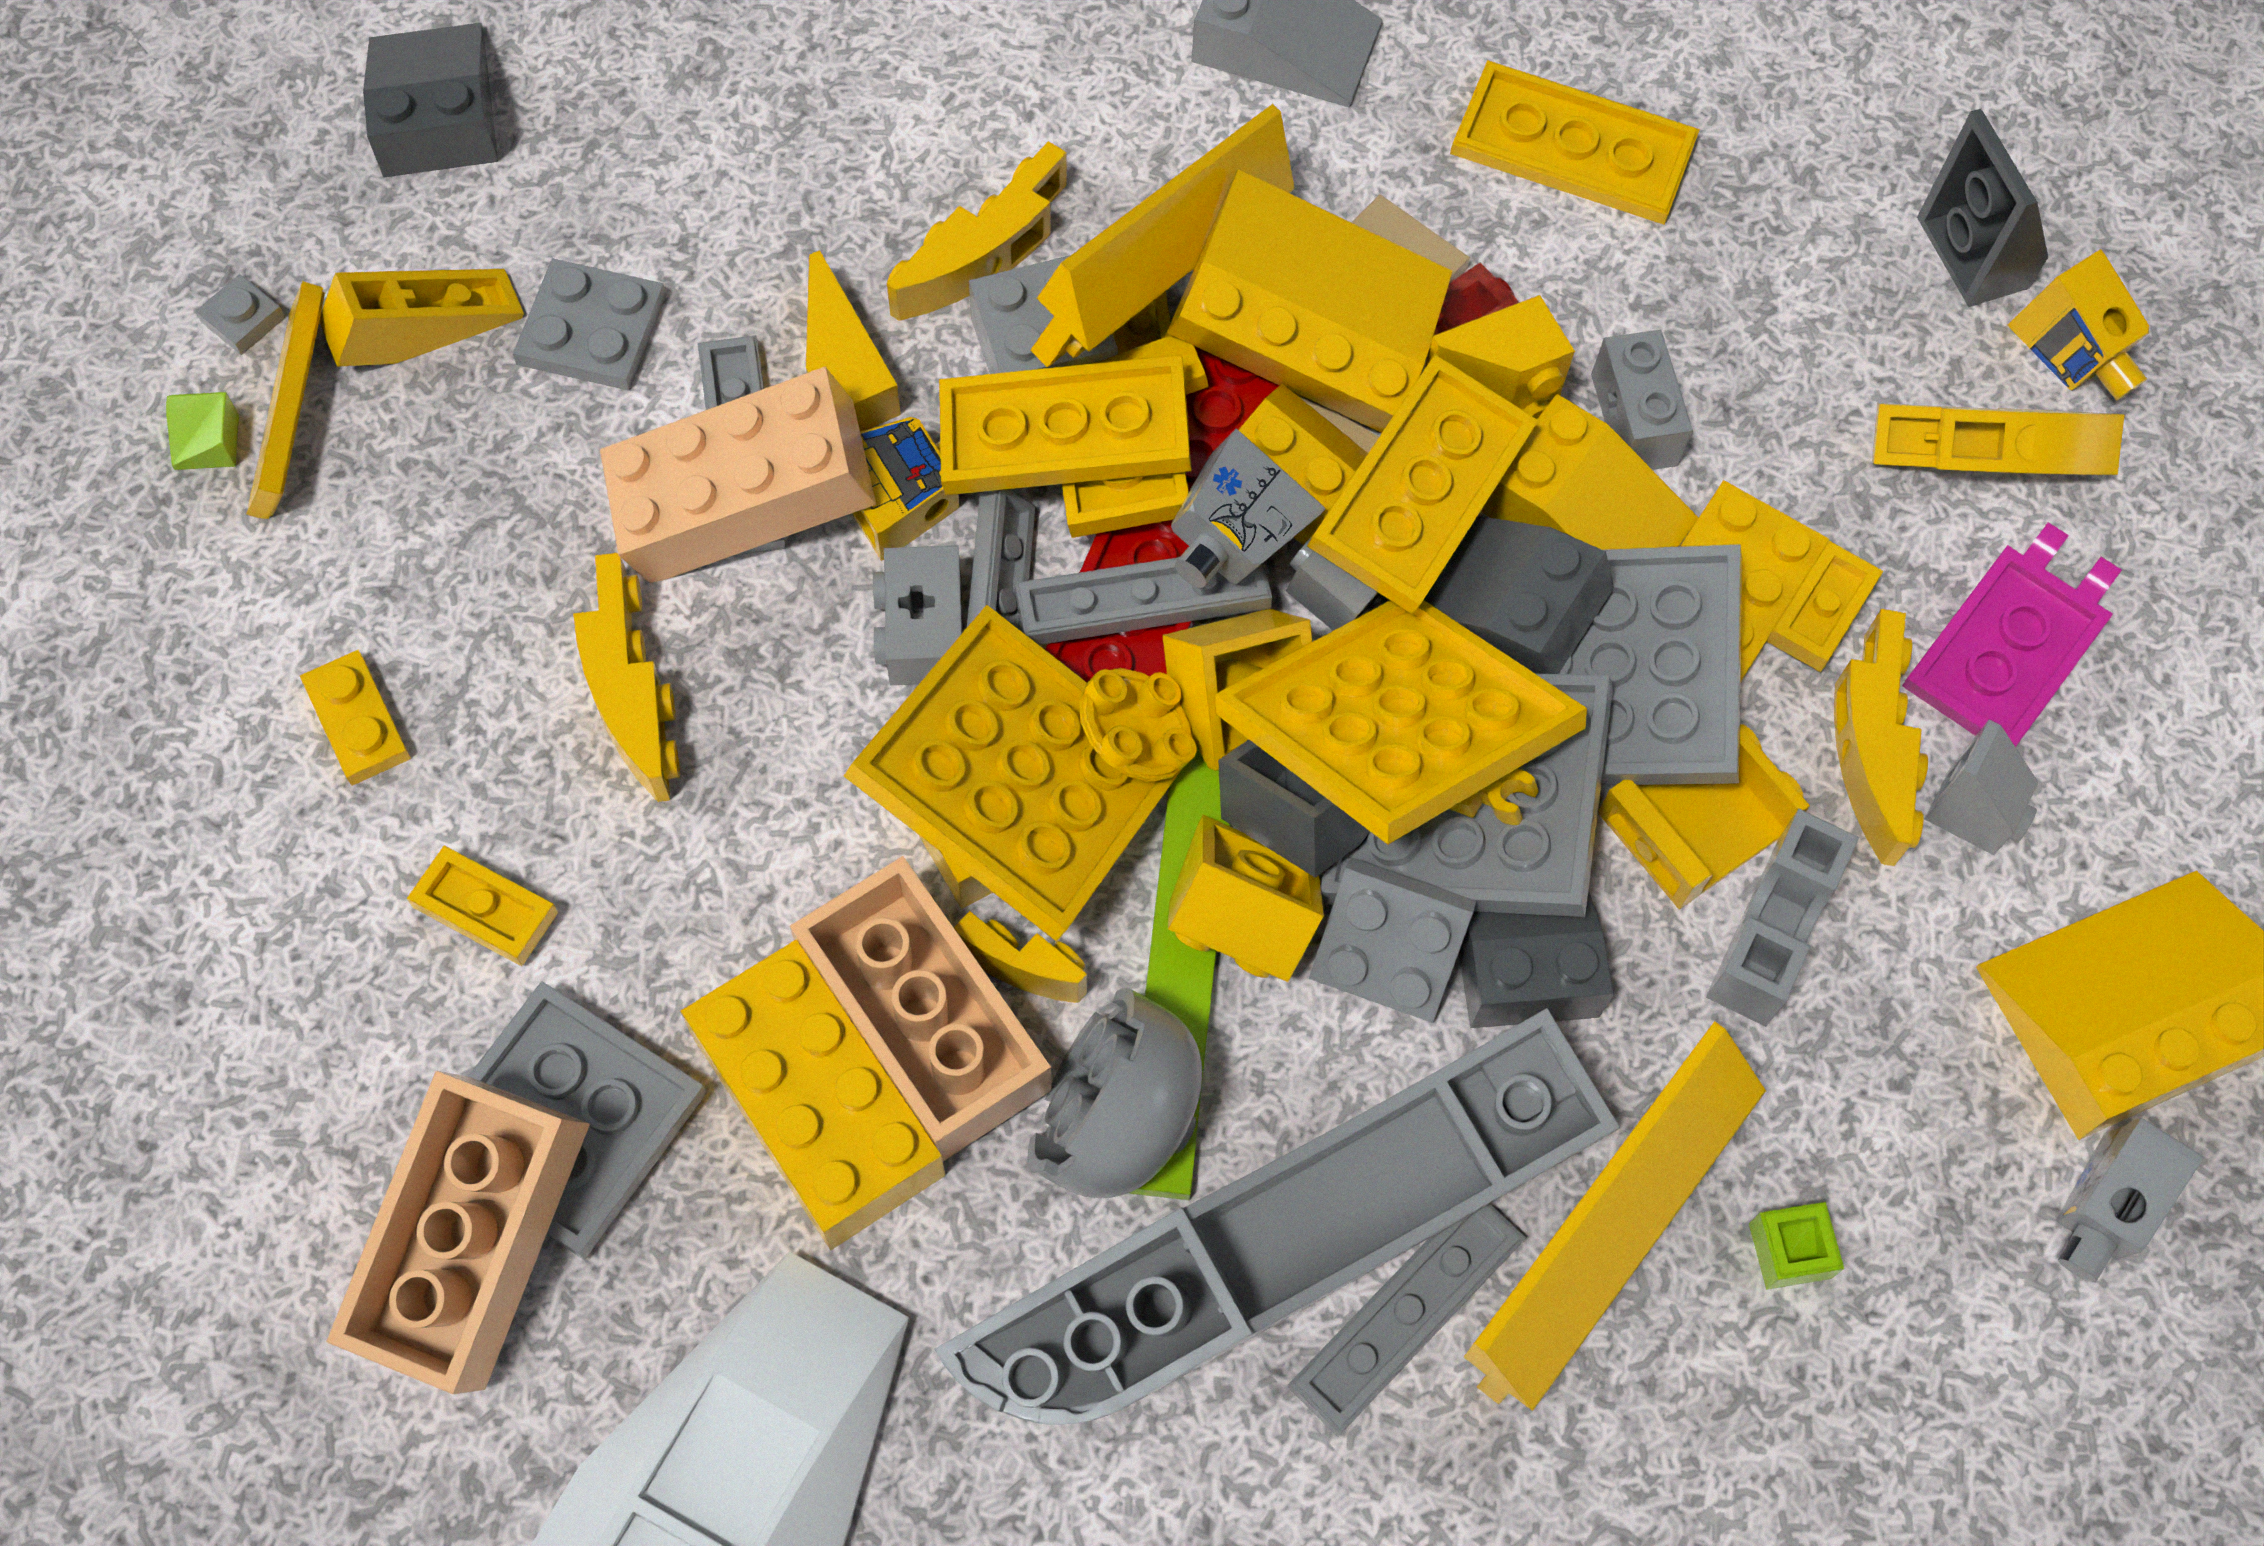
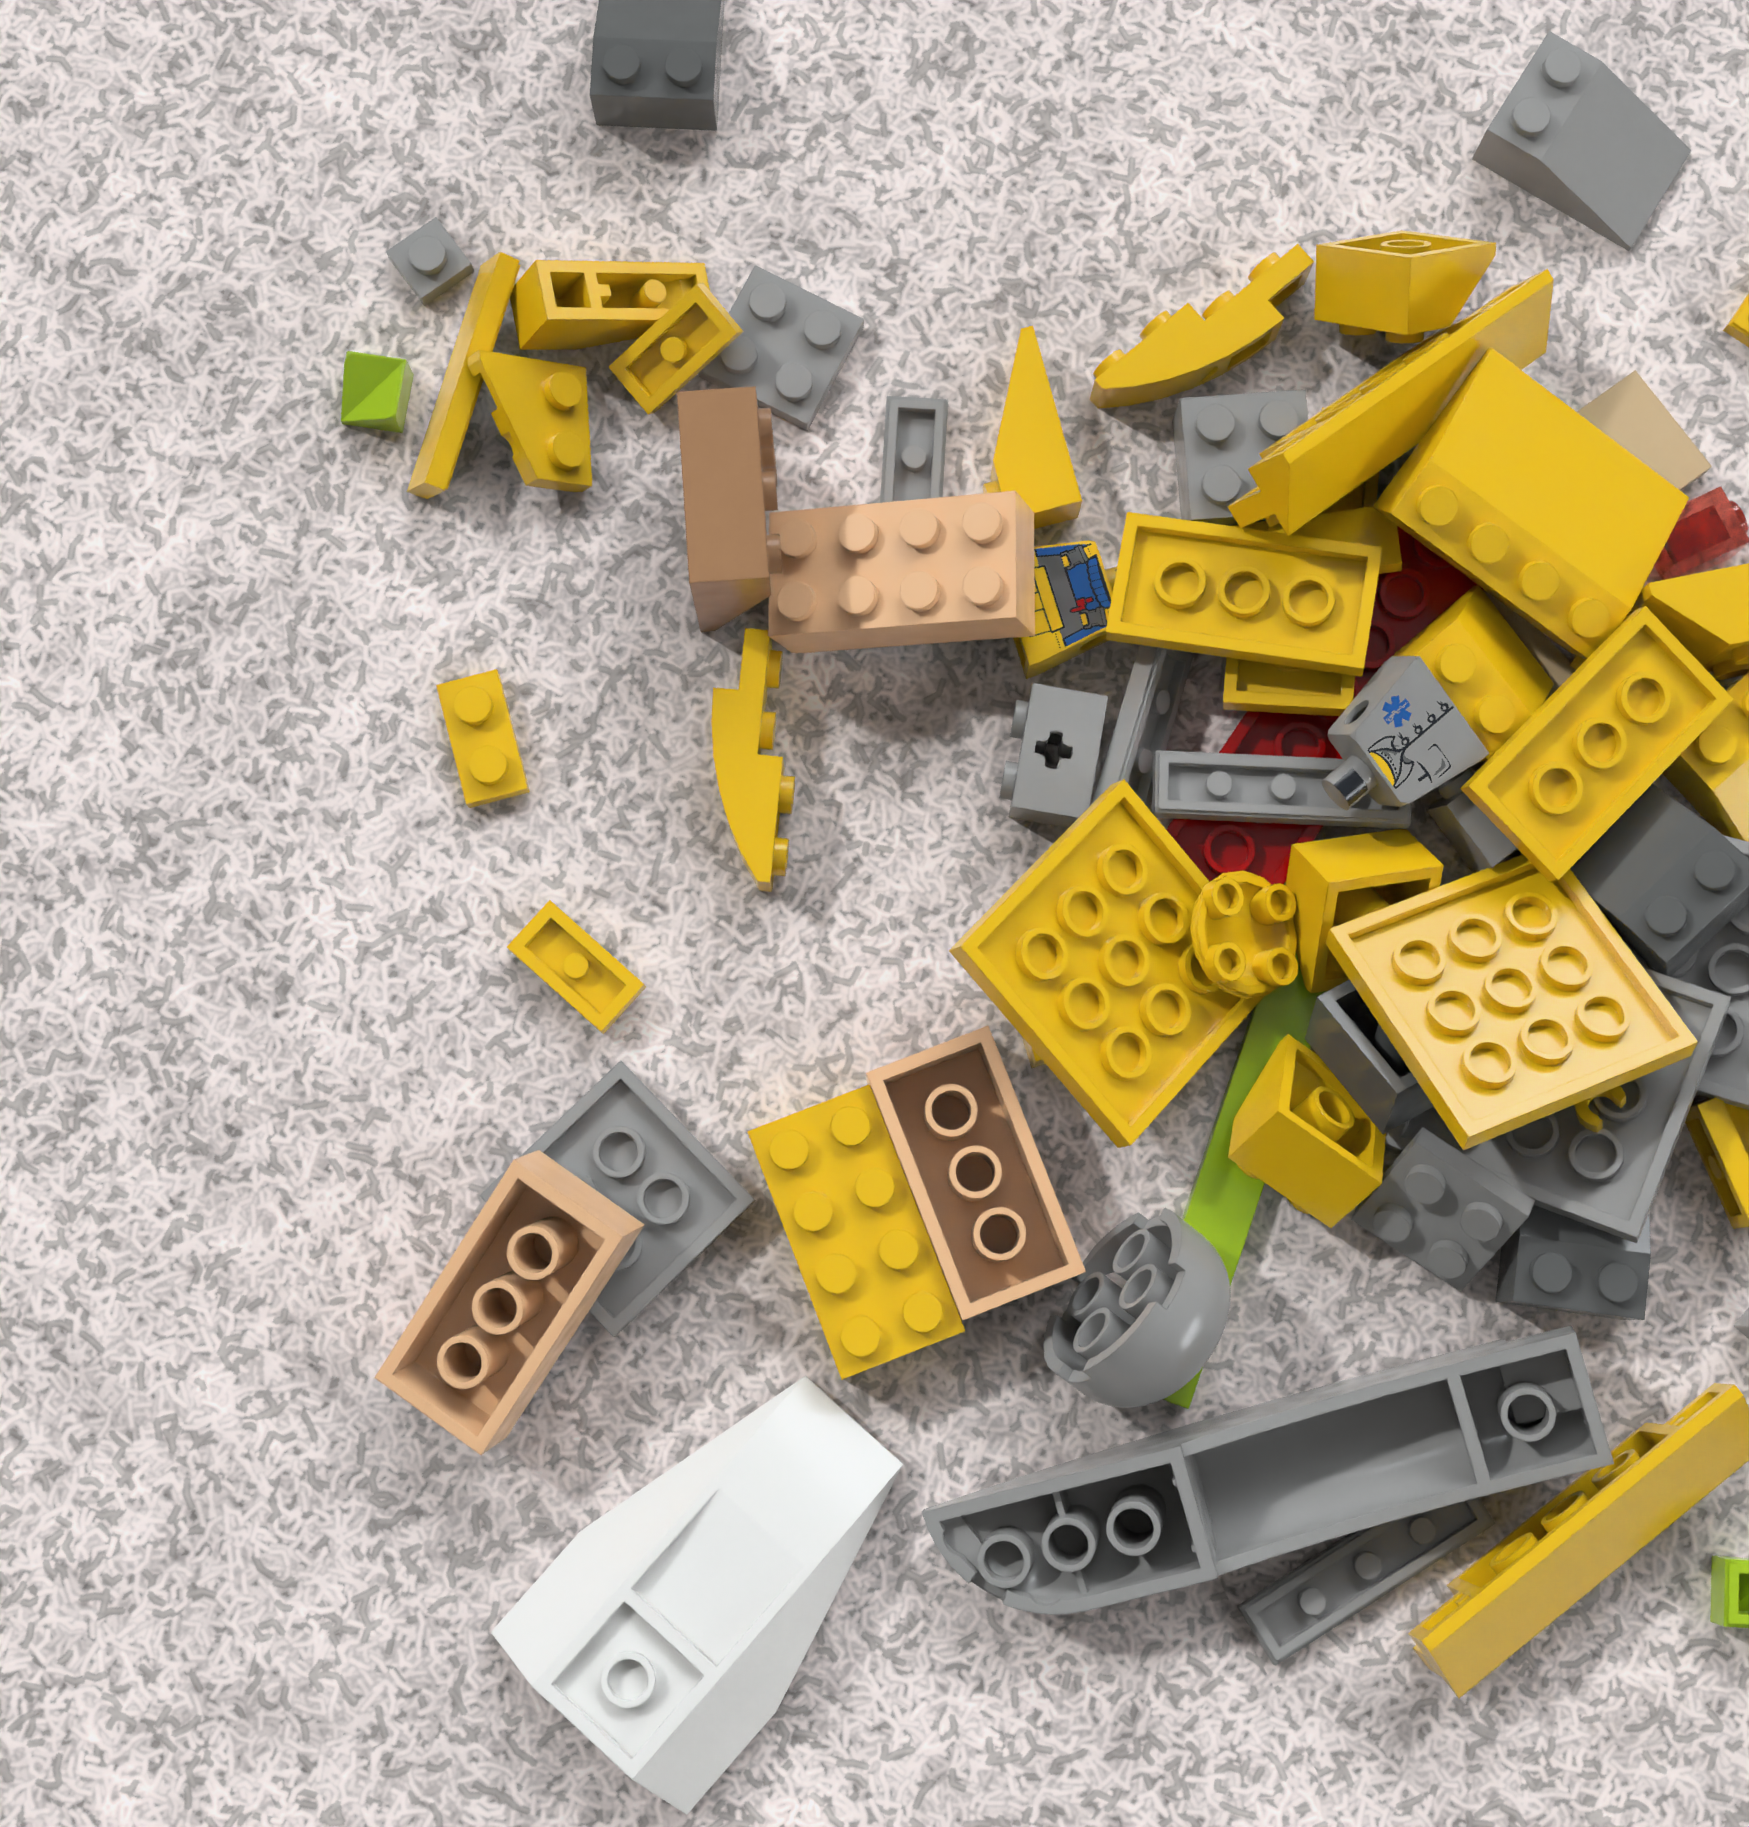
camera: 15 degrees right, 15 degrees up
yellow slope [954,911,1087,1003] -> none
none -> yellow wing [468,350,593,492]
none -> yellow plate [608,283,744,415]
none -> medium nougat slope [677,386,782,632]
none -> yellow slope [1314,230,1496,343]

